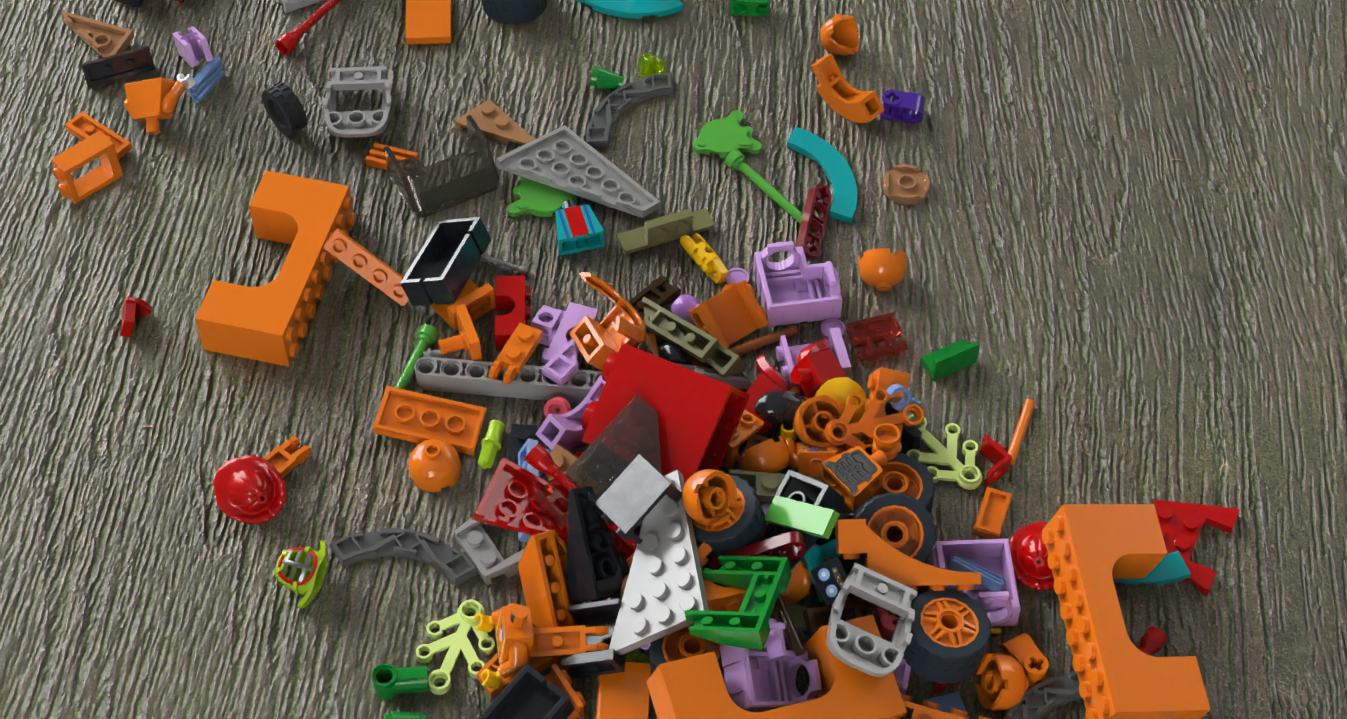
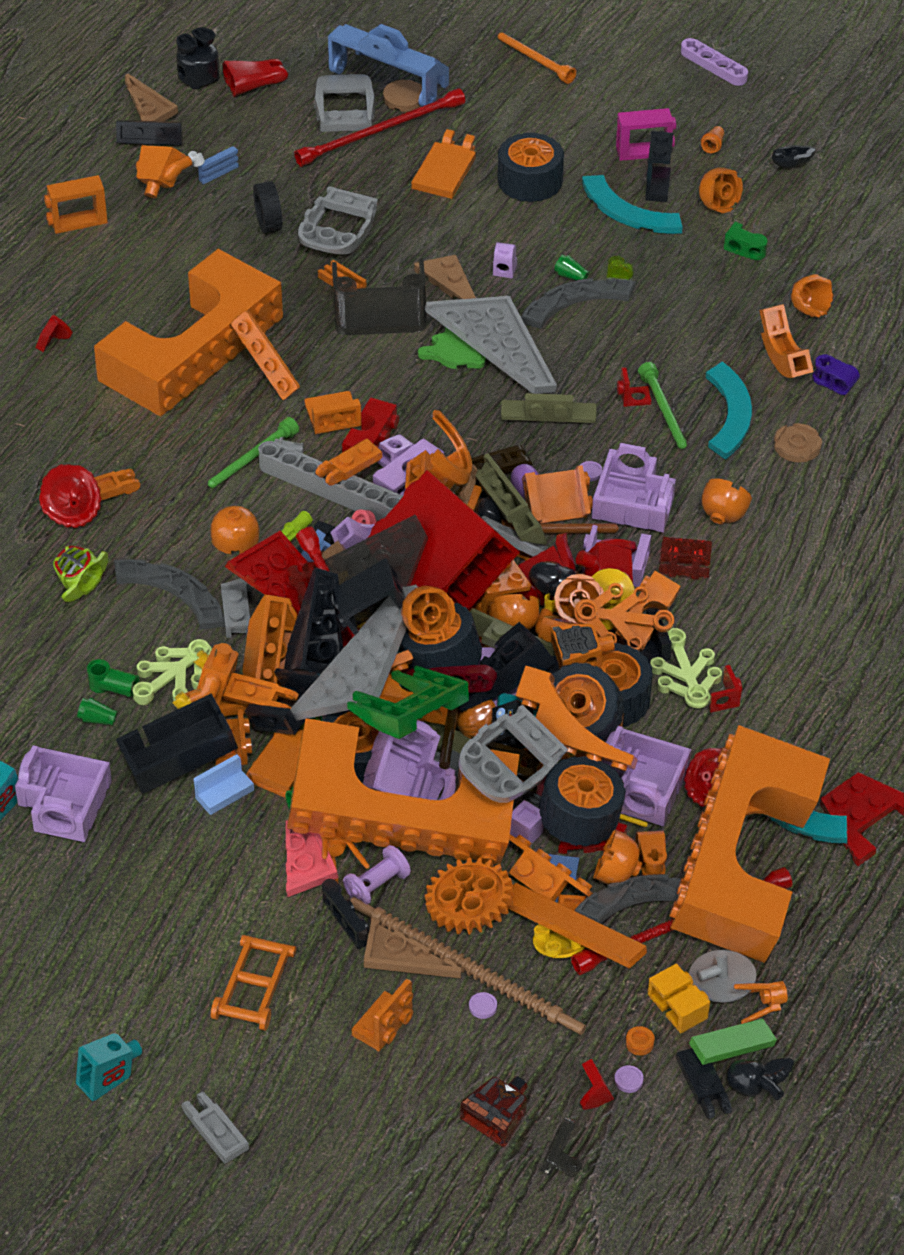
camera: 25 degrees right, 5 degrees down
orange plate [65,111,132,160] -> none
lavender piece [172,26,213,67] -> none
orange tile [372,386,487,456] -> none
black piece [400,217,491,306] -> none
orange tile [438,304,482,361] -> none
light grey hinge [481,253,528,275] -> none
lavender tile [542,339,578,386] -> none
teal torso [555,200,604,256] -> none
yellow hinge [679,233,729,284] -> none
bright green tile [693,110,762,158] -> none
tile [764,495,840,539] -> none
dark red beam [796,183,832,262] -> none
lavender piece [820,318,846,340] -> none
orange wheel [872,423,900,460] -> none
medium blue piece [886,384,921,410] -> none
green panel [920,339,980,381] -> none
medium blue tile [949,553,1006,592] -> none
orange tile [972,487,1013,539] -> none
orange bar [1008,399,1035,465] -> none
none -> lavender leg [493,242,517,278]
none -> red bracket [617,368,652,407]

